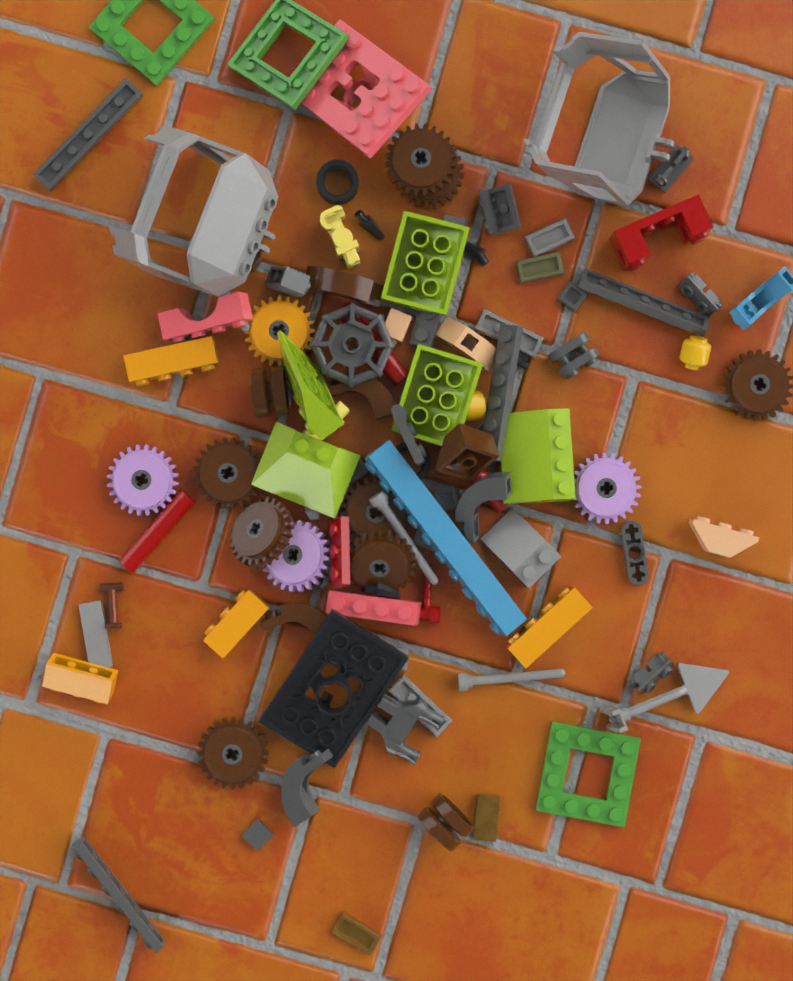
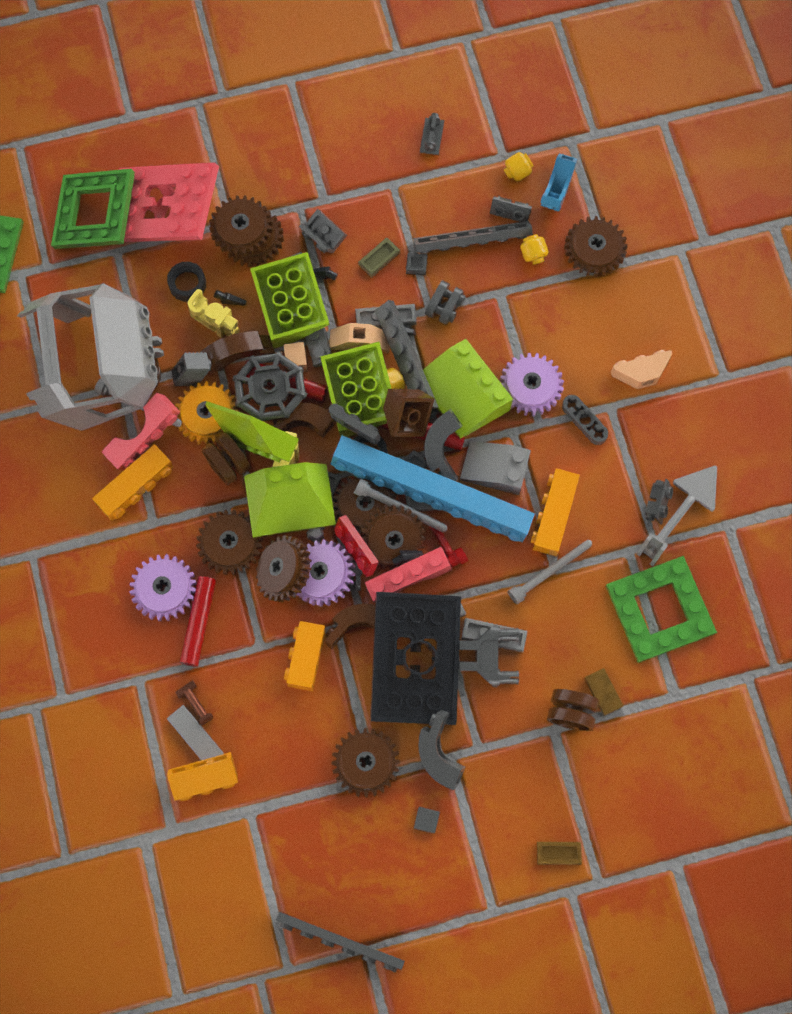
camera: 25 degrees left, 15 degrees down
light grey windscreen [523,32,675,205] -> none
light grey tile [525,218,575,257] -> none
red plate [609,194,714,272] -> none
none -> yellow head [503,152,534,182]

